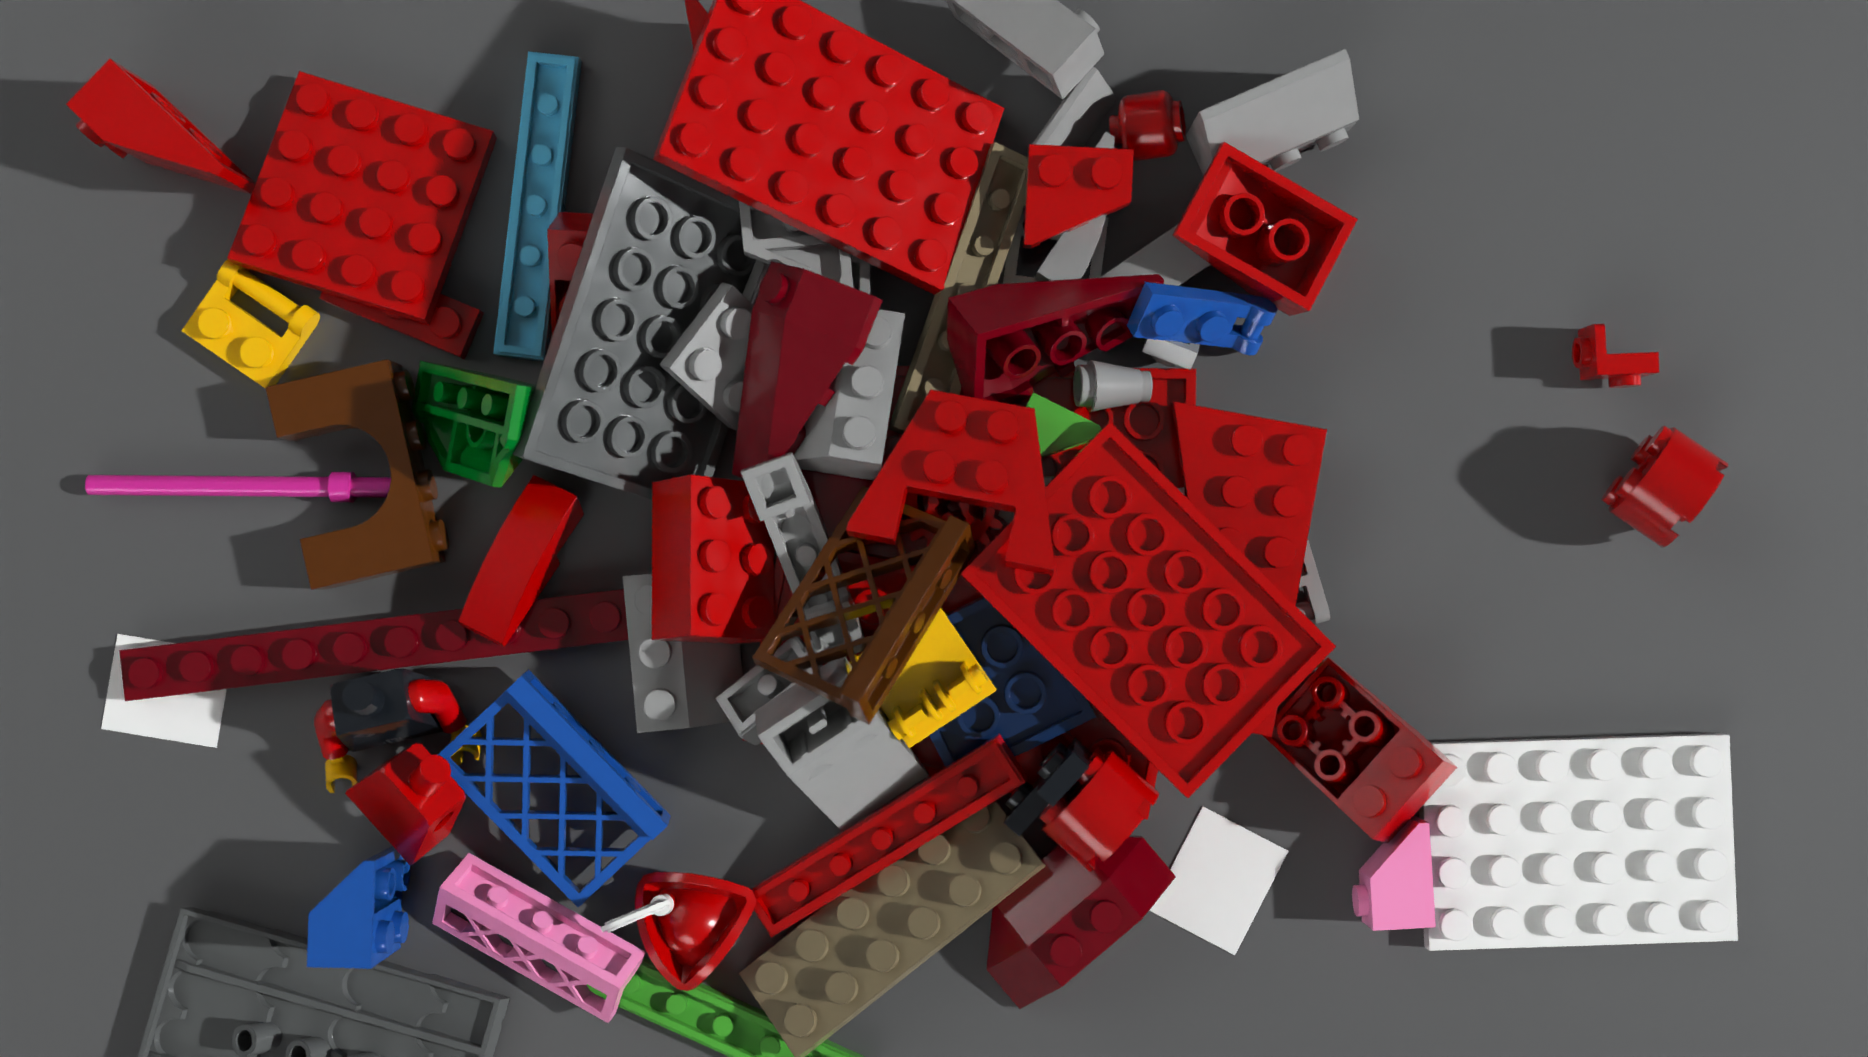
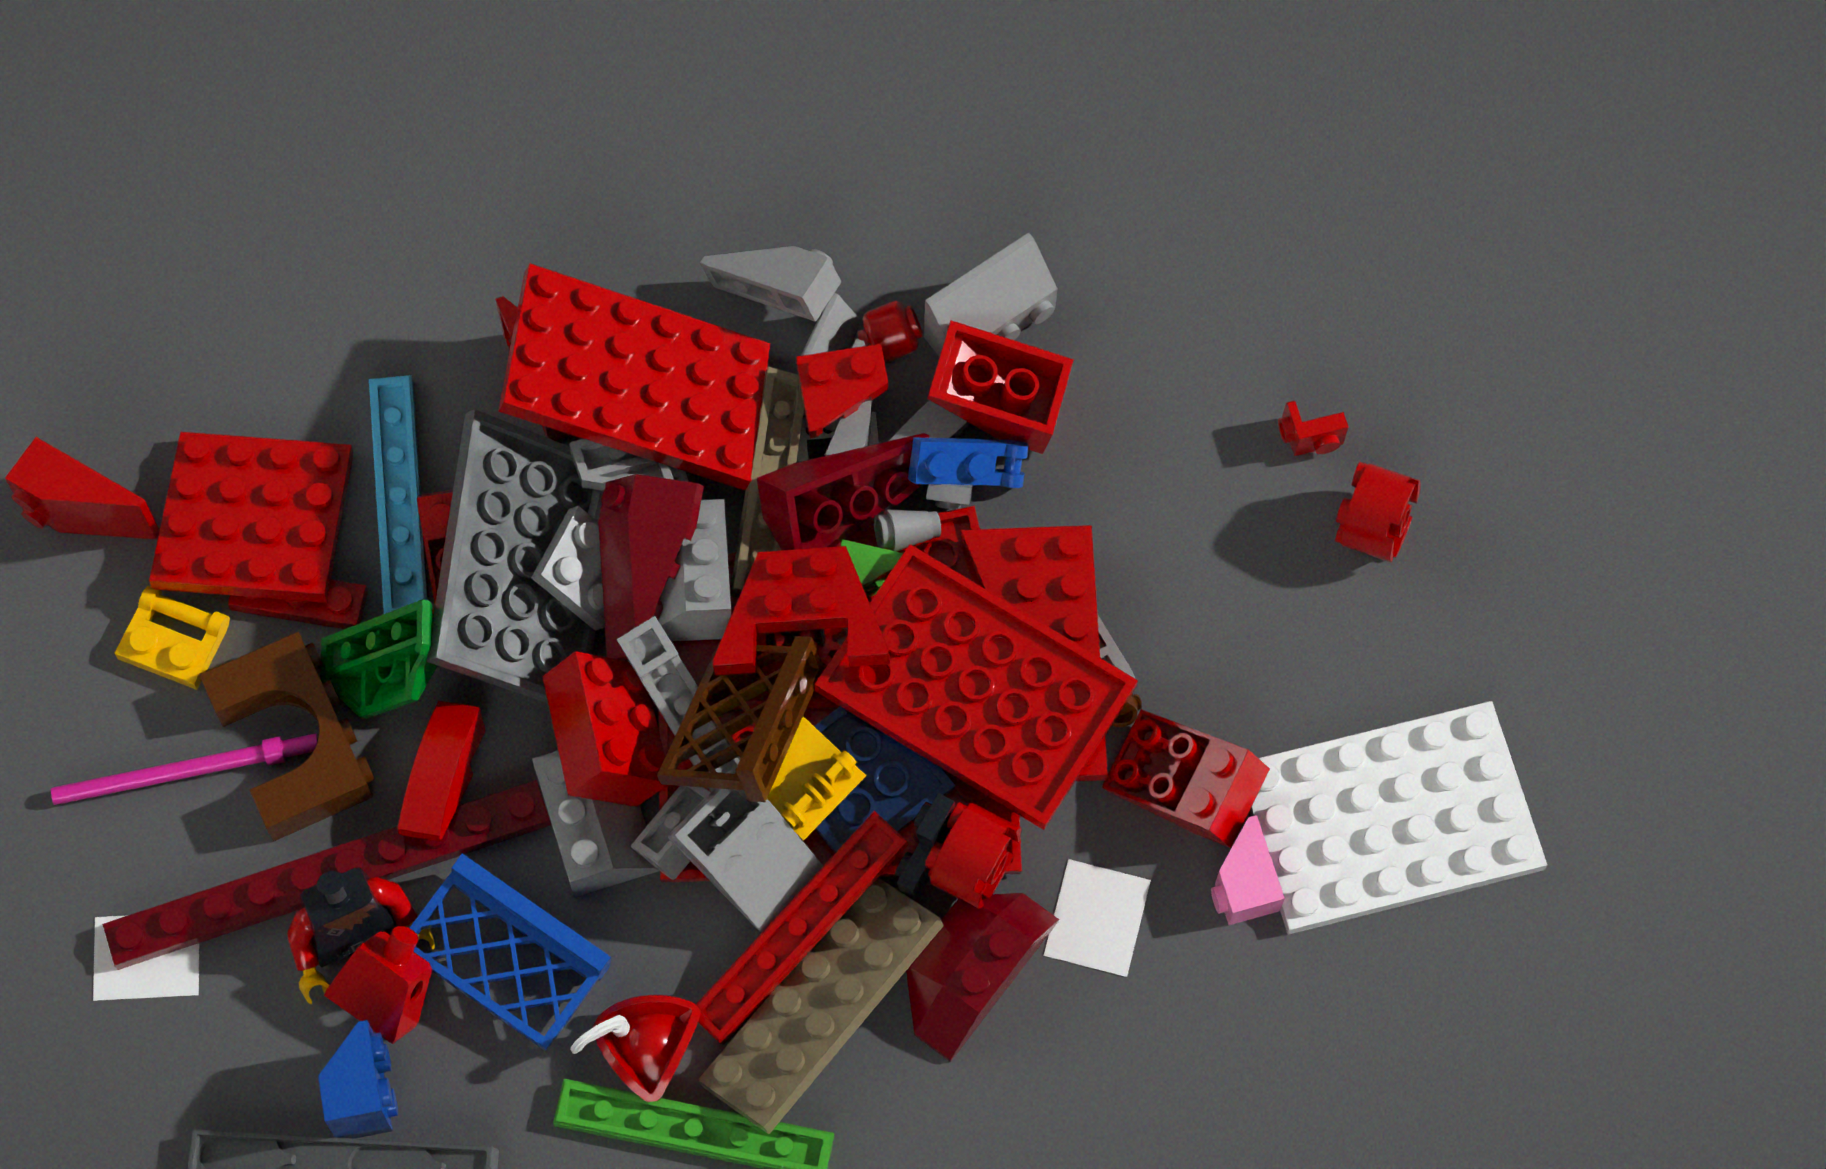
camera: 15 degrees left, 20 degrees down
bright pink fence [432,853,646,1024] -> none

